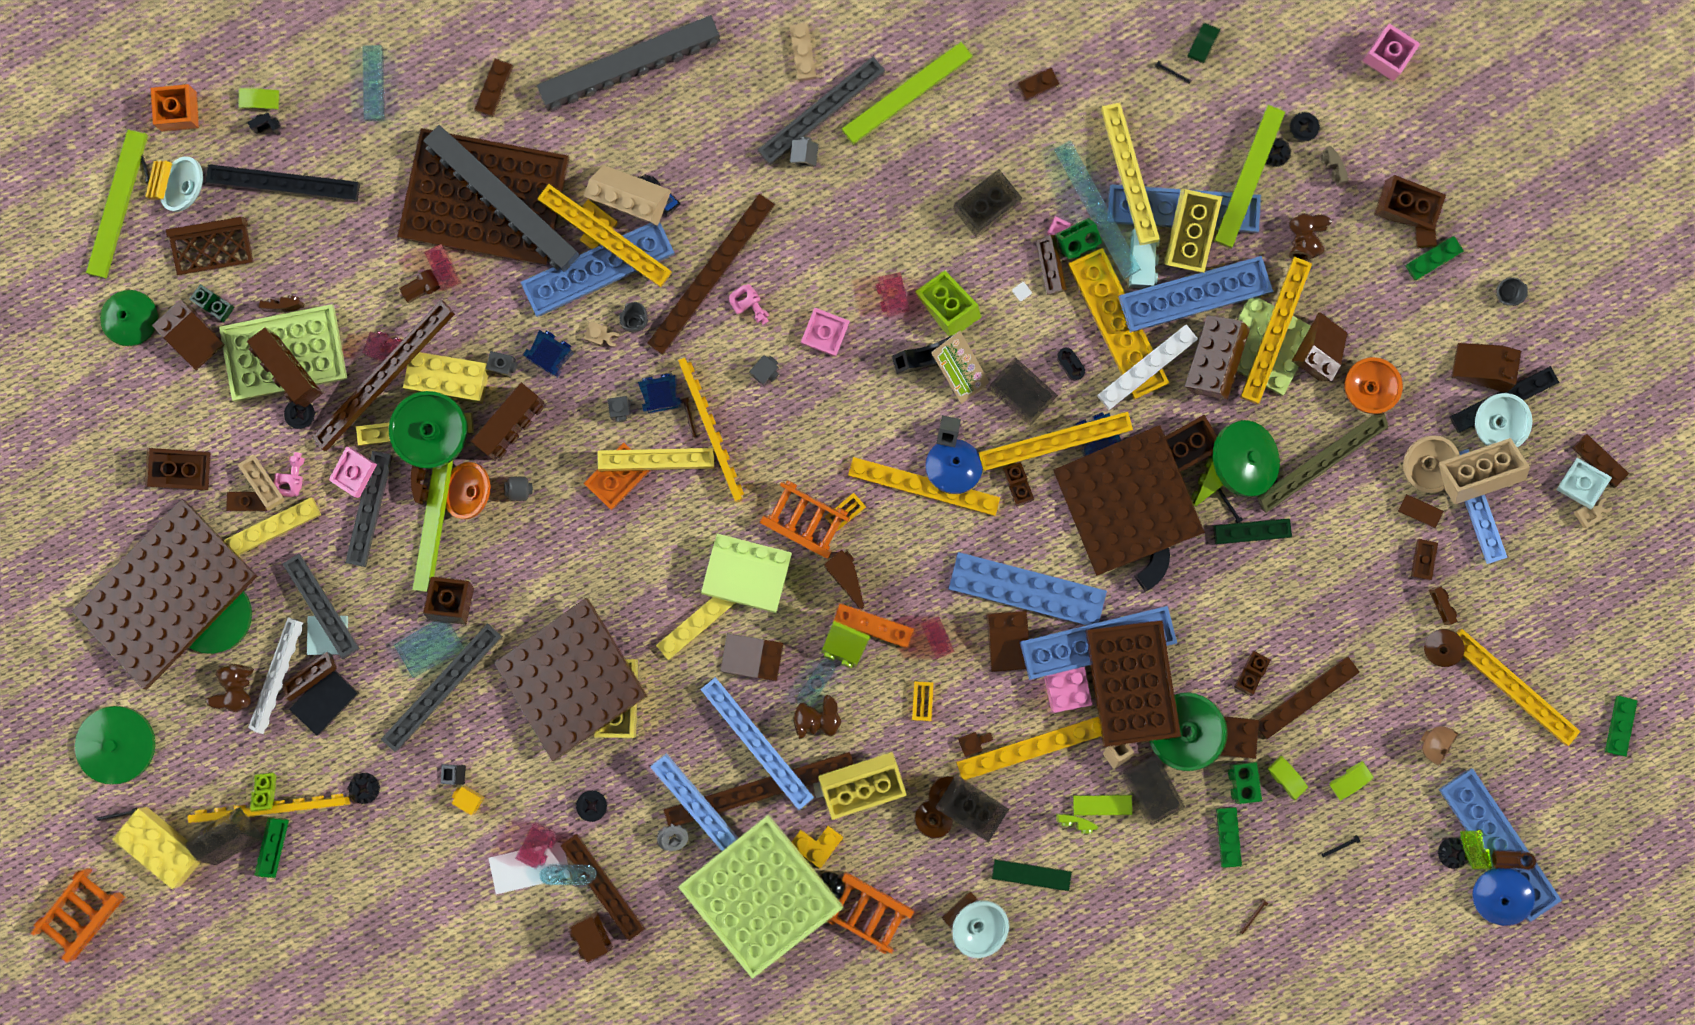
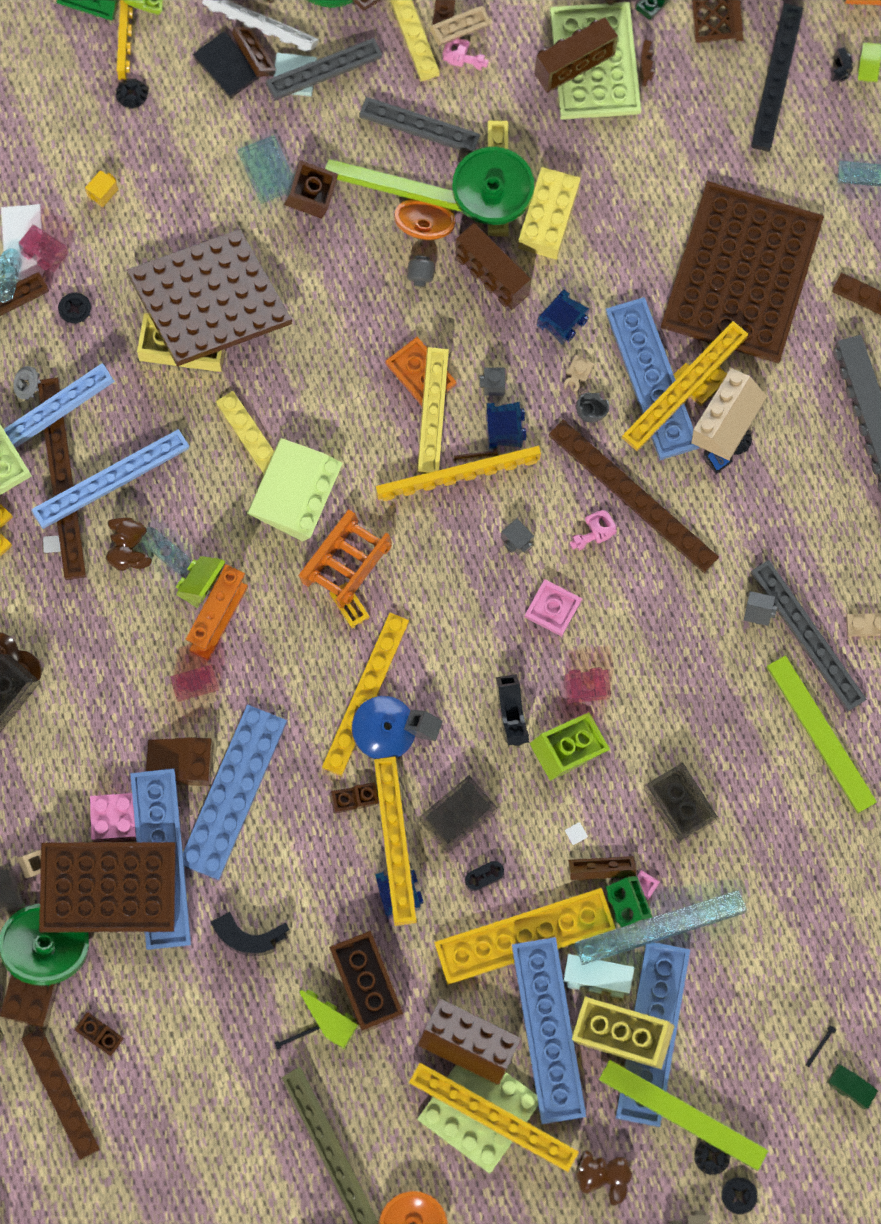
camera: 100 degrees right, 10 degrees down
black gear [284,402,316,430] -> none
reddish brown plate [313,300,455,451] -> none
bright pink plate [329,446,377,498] -> none
clear pink brick [362,331,403,362] -> none
dark grey plate [381,623,503,752] -> none
reddish brown piece [399,269,441,303] -> none
reddish brown slope [411,465,429,505] -> none
dark grey brick [423,125,580,272] -> none
clear pink brick [424,244,462,291] -> none
black slope [441,764,466,785] -> none
dark grey brick [486,351,517,377] -> none
slope [720,633,784,681] -> none
light yellow brick [818,752,907,820] -> none
reddish brown slope [824,550,865,610] -> none
yellow tile [912,681,934,721] -> none
sticker [931,331,990,404] -> none
yellow plate [956,716,1102,781] -> none
reddish brown plate [958,731,993,757] -> none
reddish brown plate [1017,67,1060,101] -> none
reddish brown plate [1053,425,1205,576] -> none
white plate [1097,325,1198,410] -> none
light yellow plate [1101,103,1160,246] -> none
green dish [1213,420,1280,497] -> none
dark green tile [1213,518,1292,545] -> none
reddish brown slope [1292,312,1348,382] -> none

